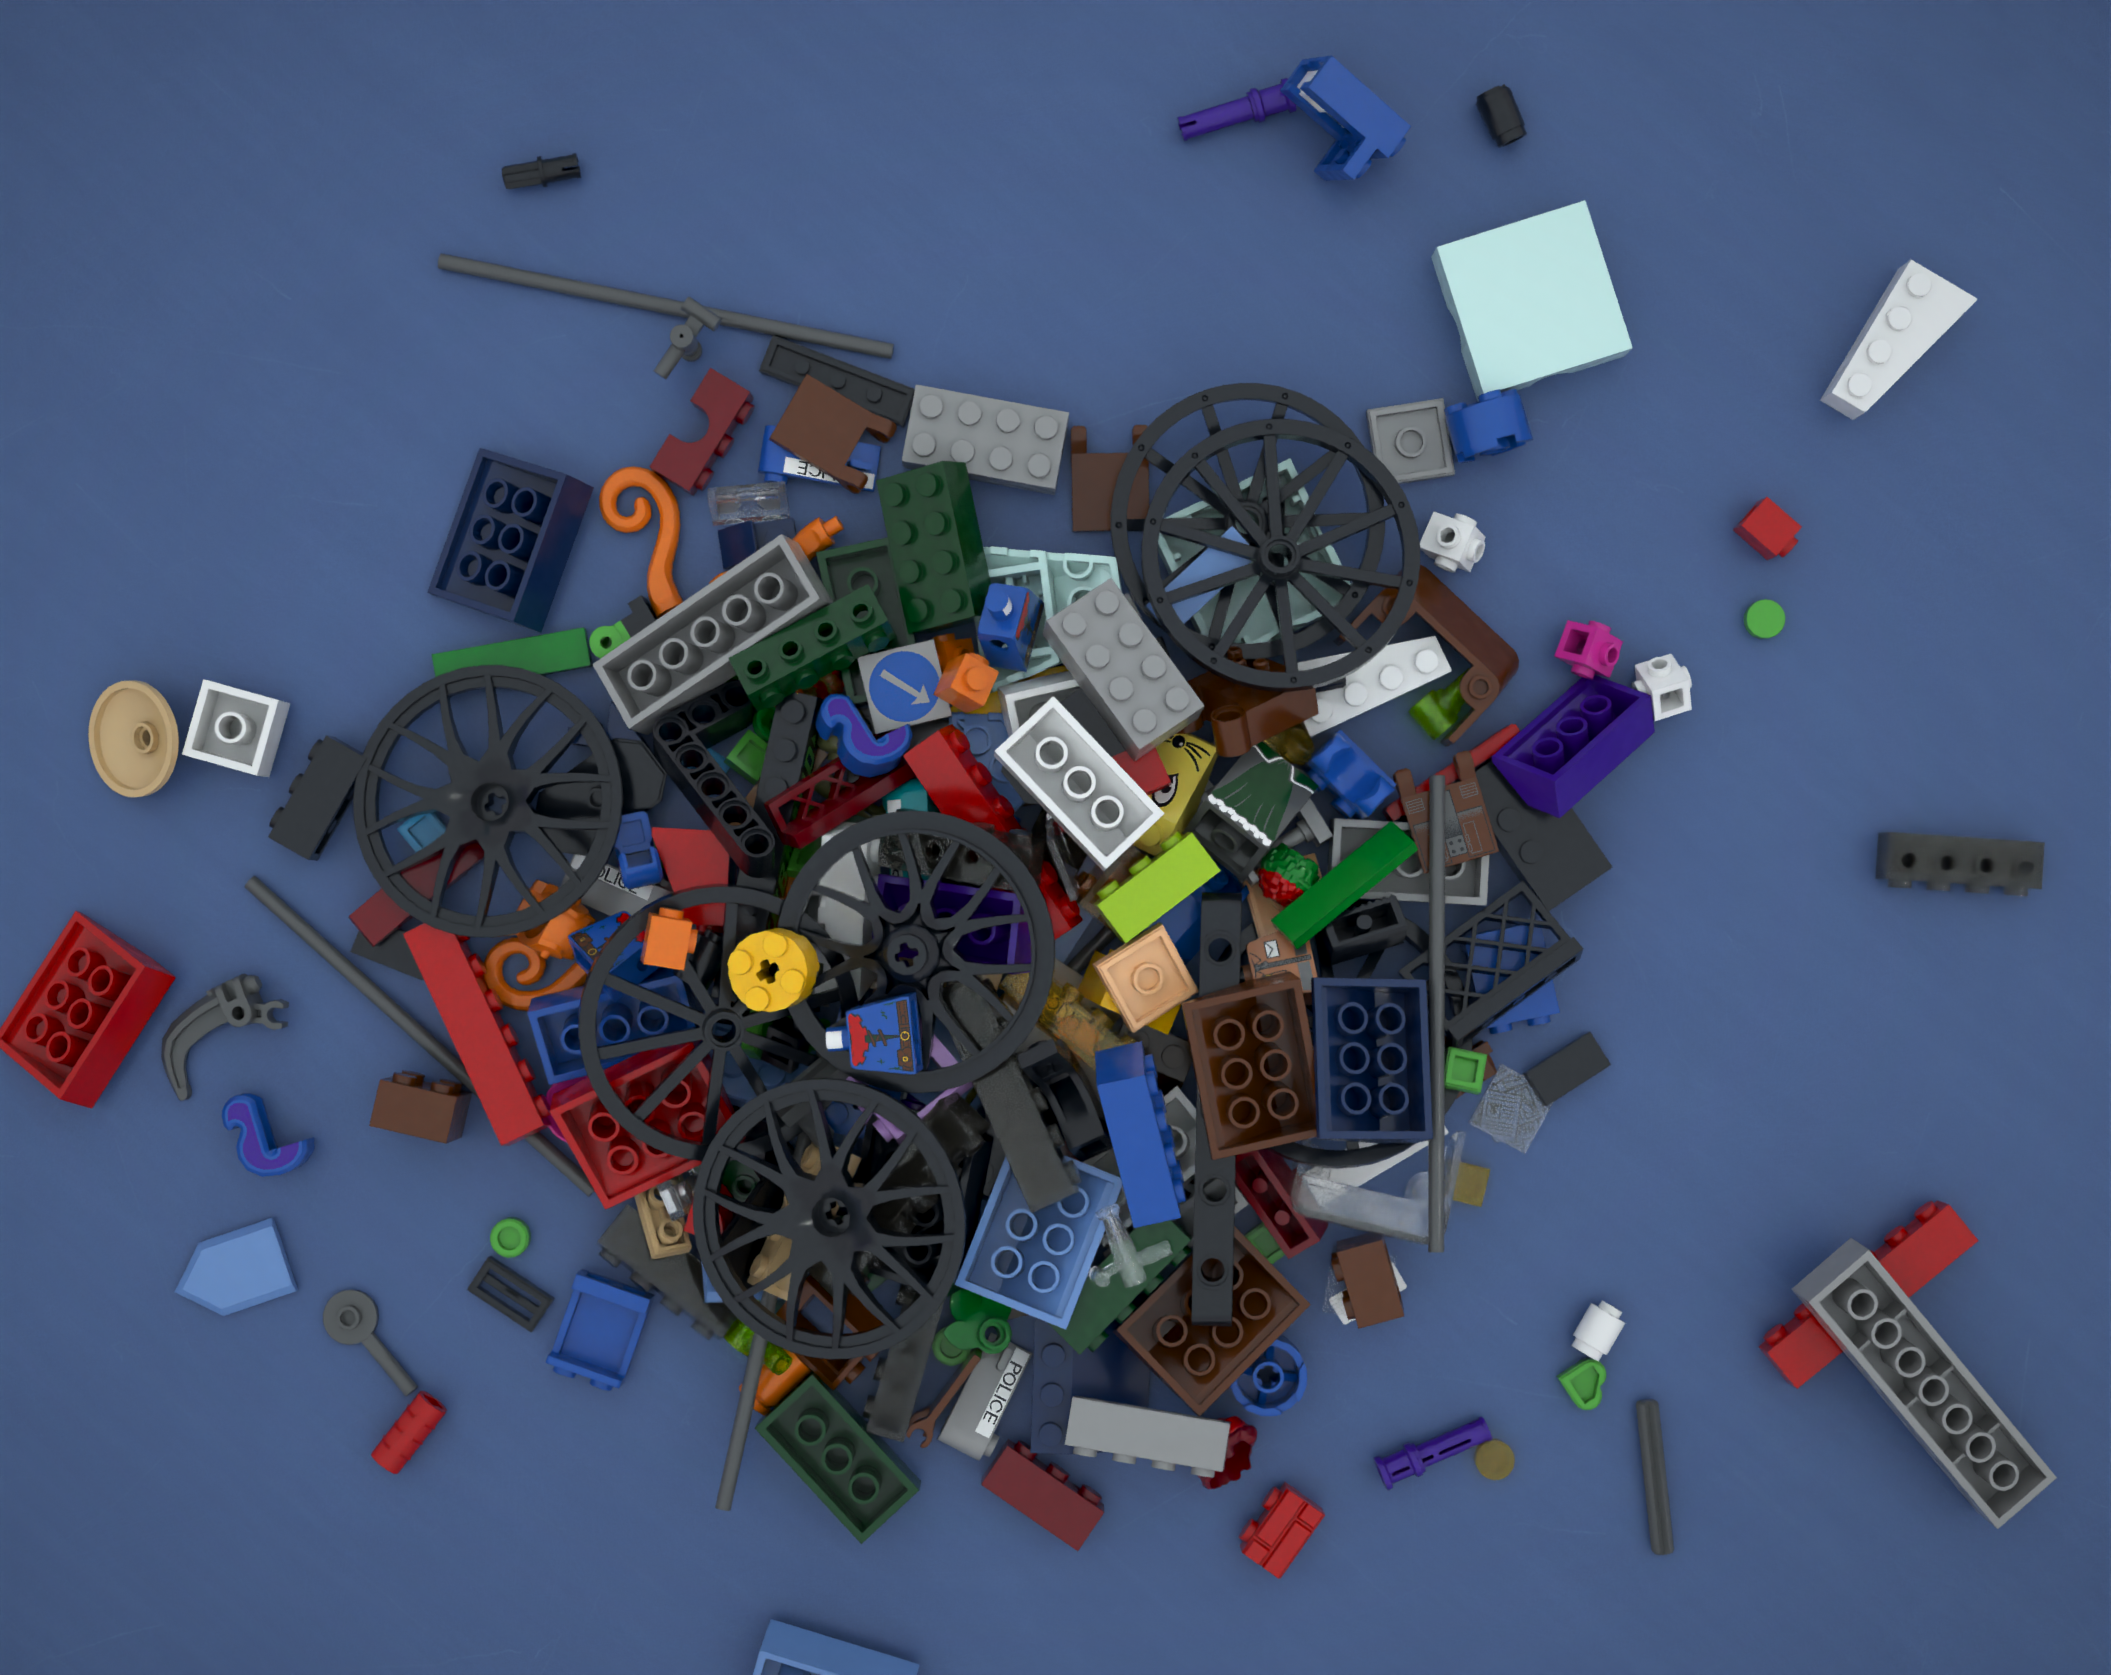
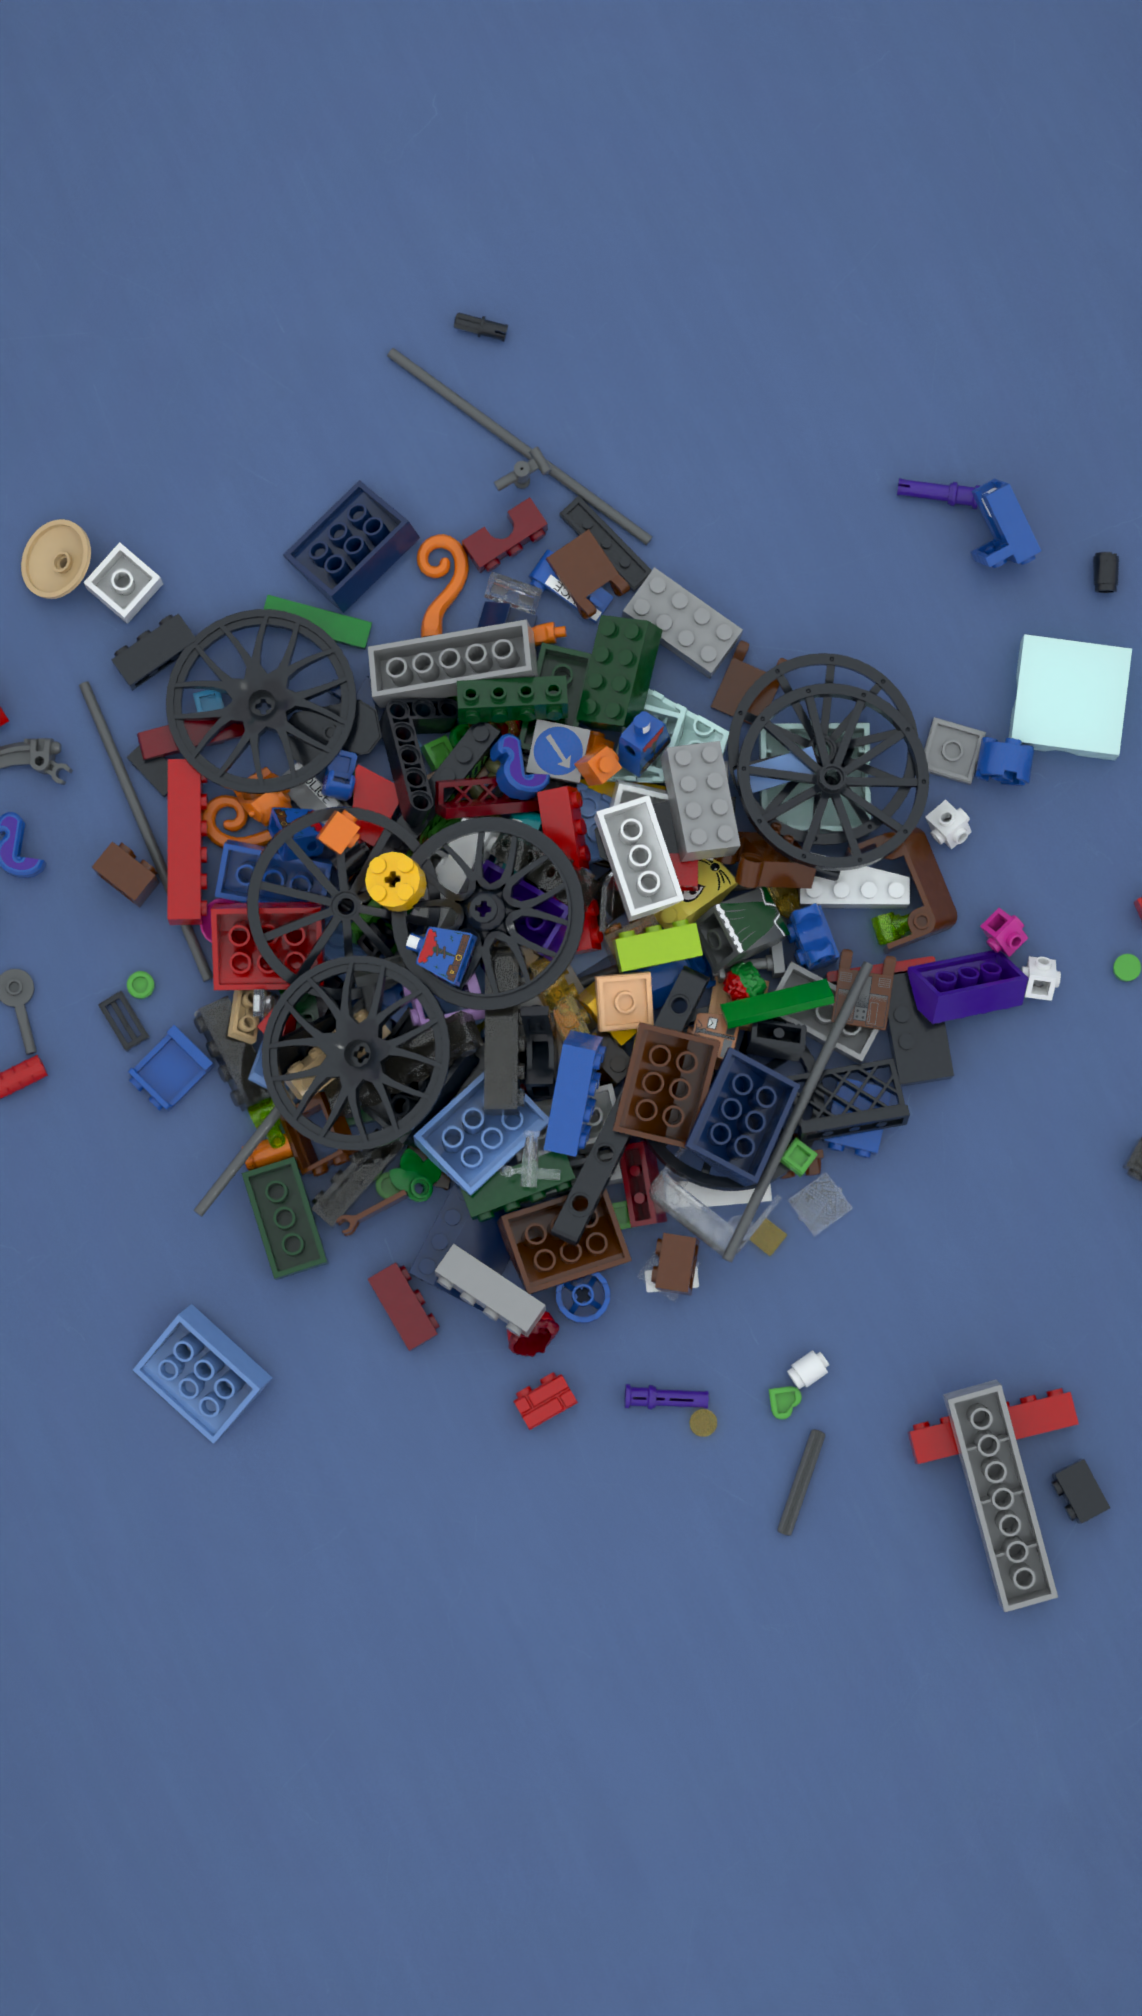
camera: 20 degrees right, 5 degrees down
leg [589,596,658,658] -> none
light grey door [937,1332,1032,1461] -> none
black tile [1523,1032,1611,1106] -> none
none -> black brick [1051,1459,1110,1524]

